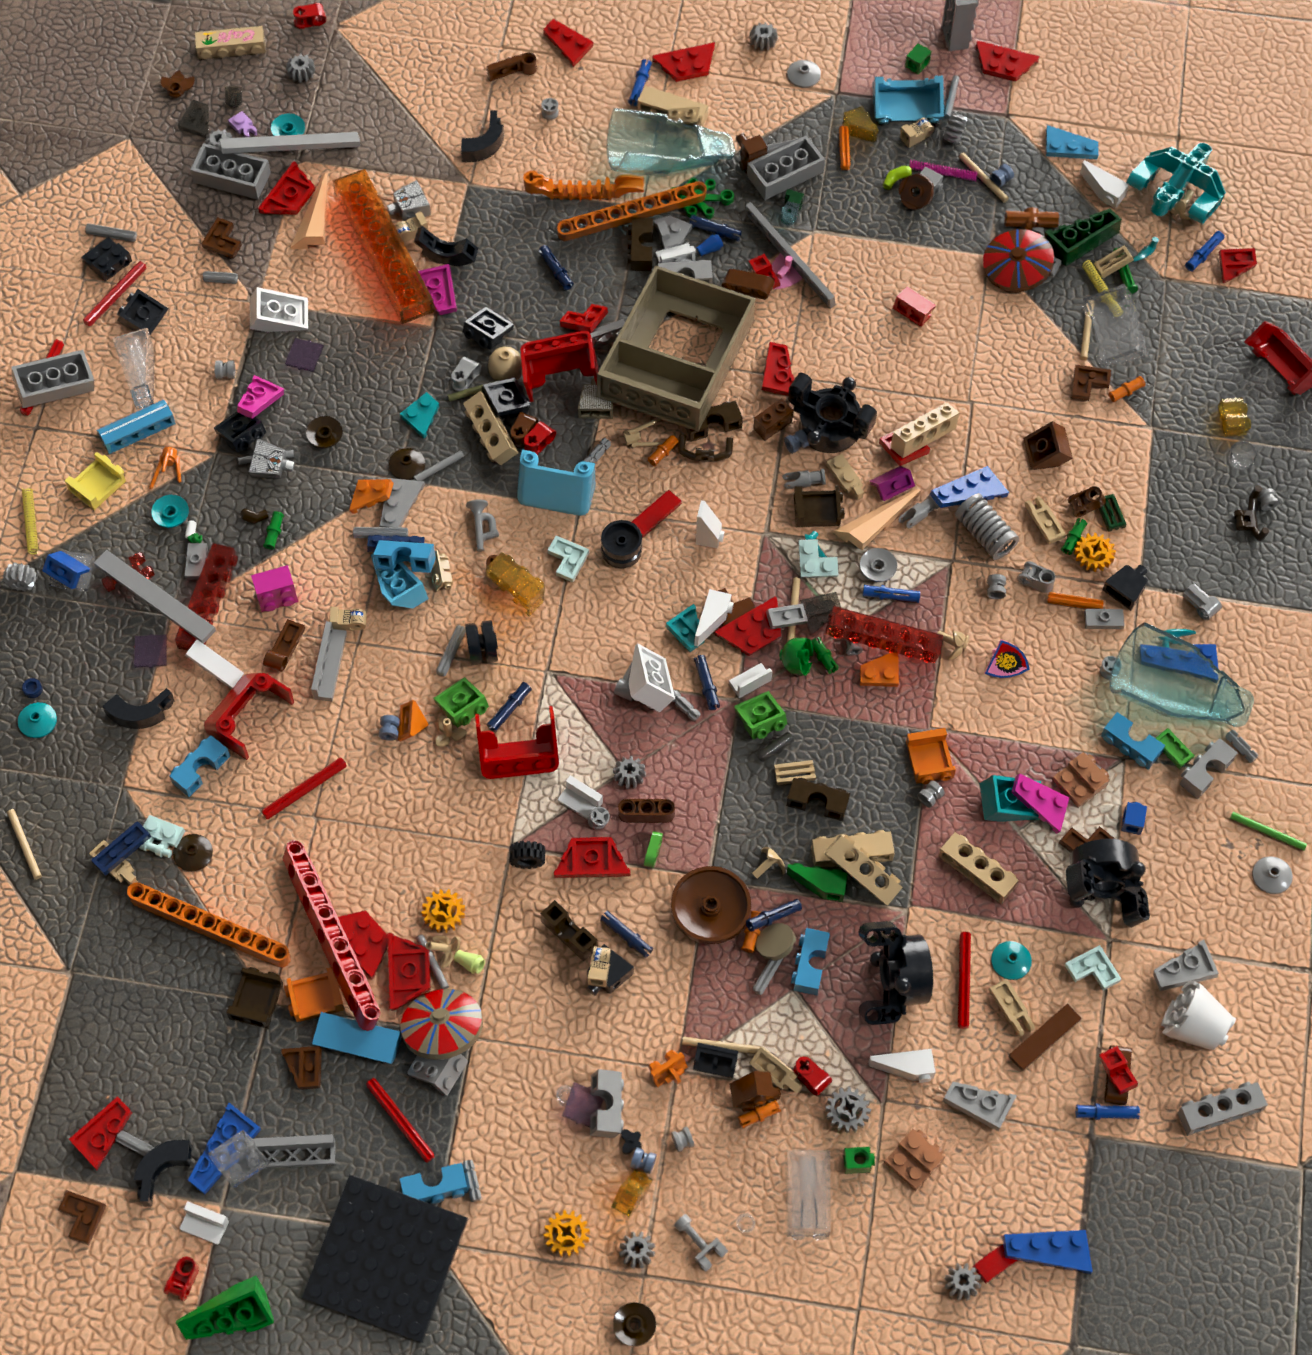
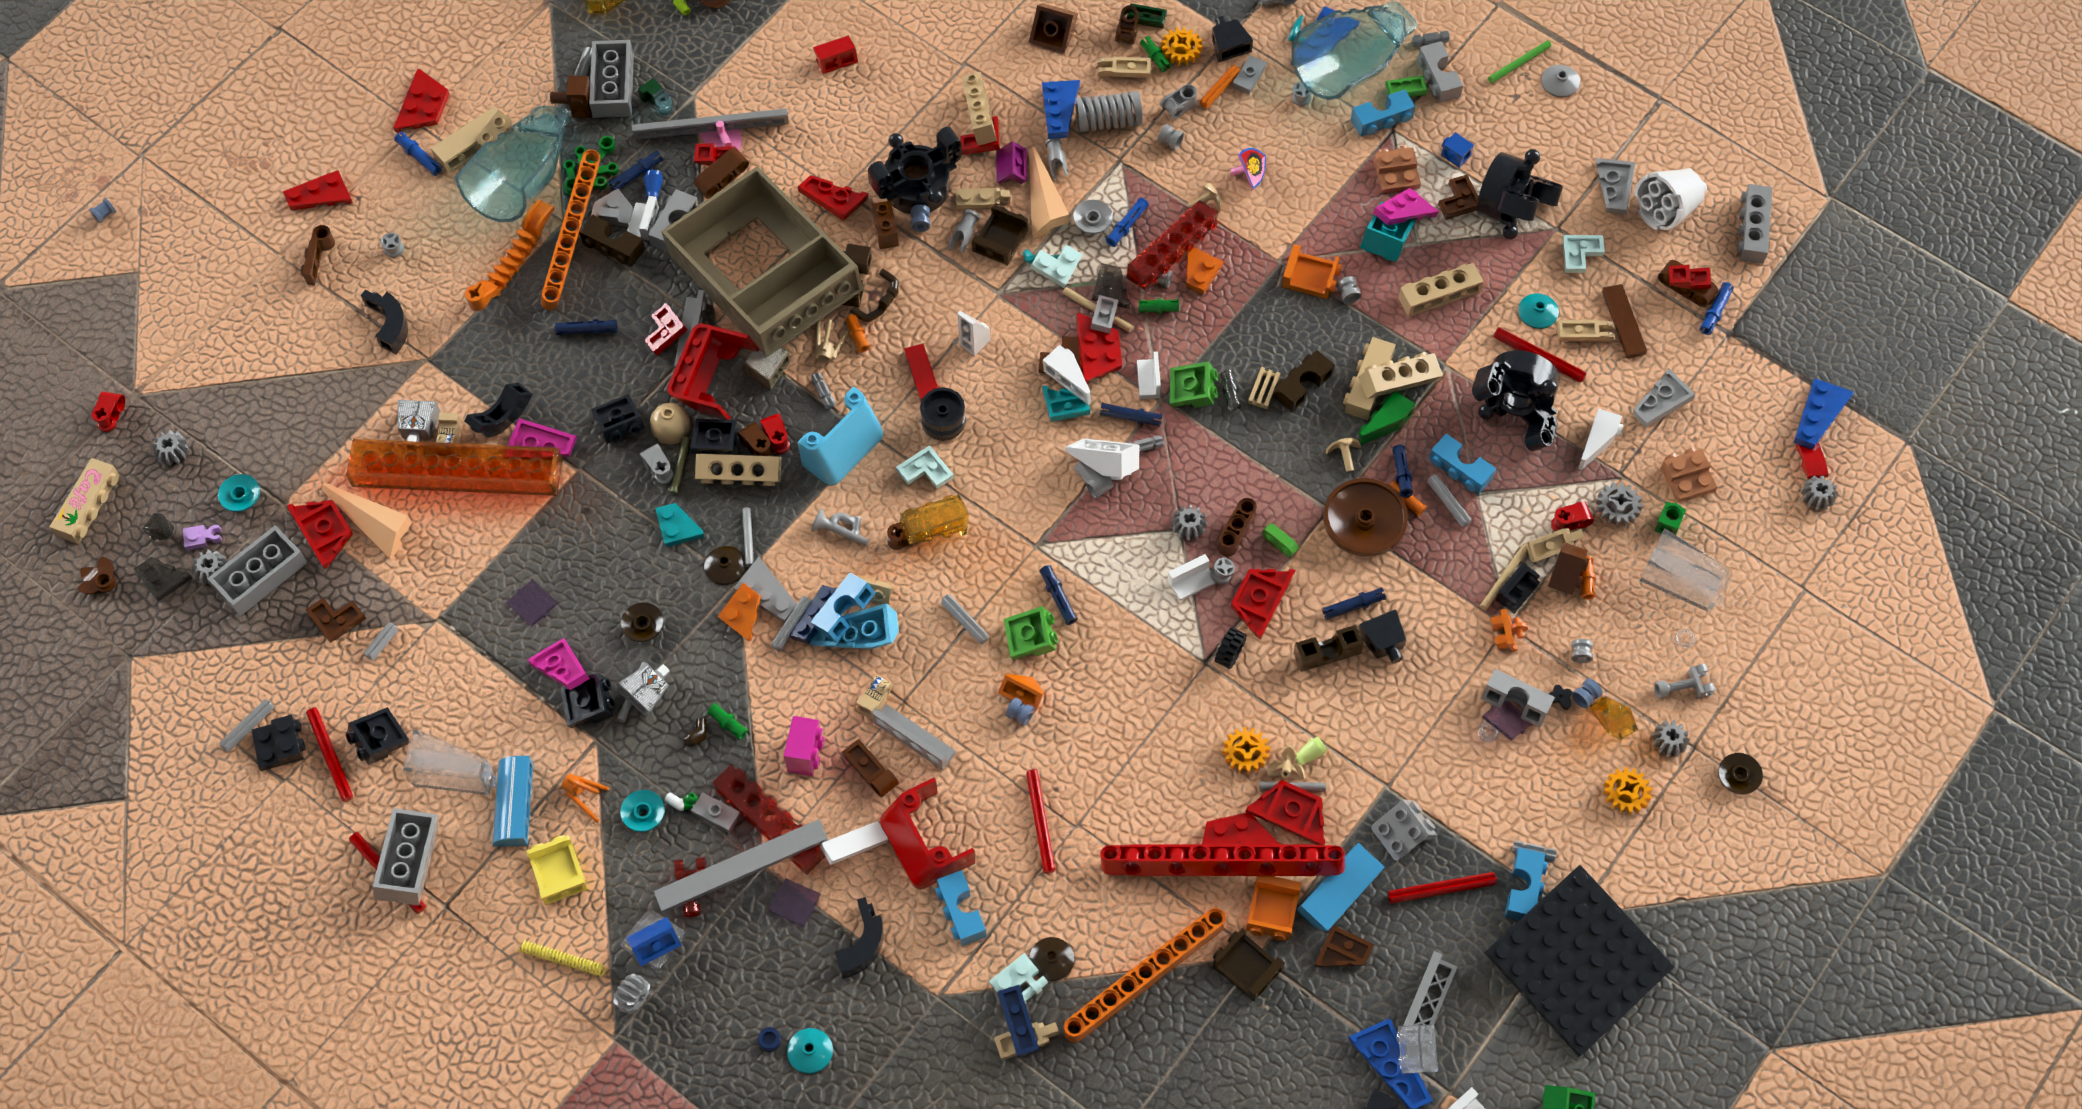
camera: 60 degrees left, 0 degrees up
light grey wheel [215,360,235,379] -> none
light grey tile [220,132,360,154] -> none
white slope [250,287,308,332] -> none
dish [400,989,483,1060] -> none
tan plant [435,715,468,747] -> none
black wheel [465,620,498,665] -> none
red windscreen [475,706,559,779] -> none
tan leg [588,946,611,987] -> none
light grey gear [749,22,778,51] -> none
dark tan tile [756,923,796,961] -> none
green cylinder [779,637,813,676] -> none
light grey dish [787,60,821,88] -> none
orange axle [839,126,850,170] -> none

